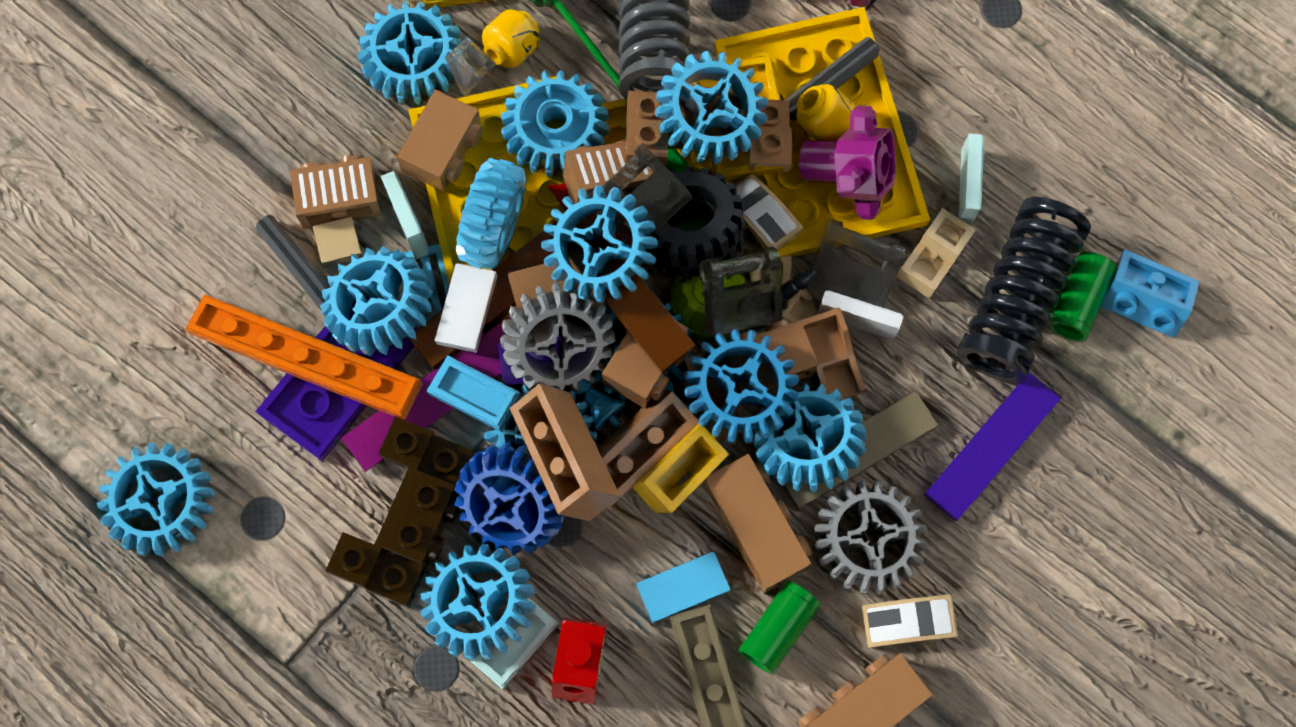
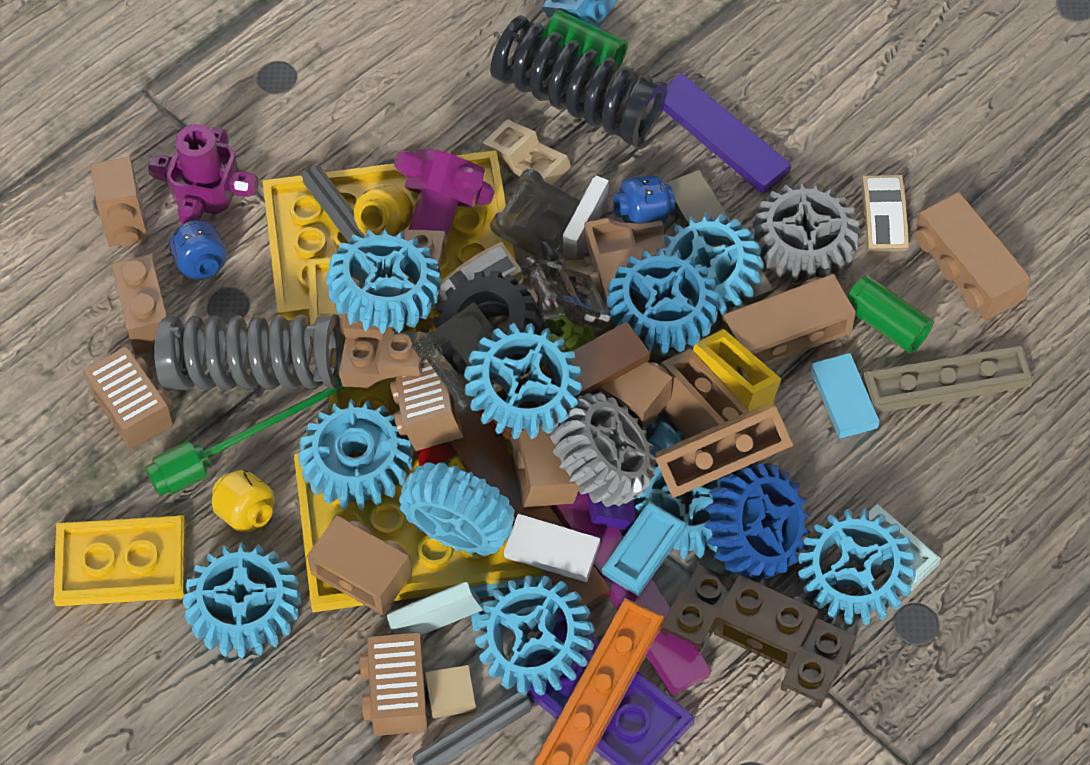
camera: 80 degrees left, 15 degrees down
clear slope [446,37,496,97] -> none
red torso [552,617,608,705] -> none
light aqua tile [958,134,984,223] -> none
none -> blue head [613,175,675,224]

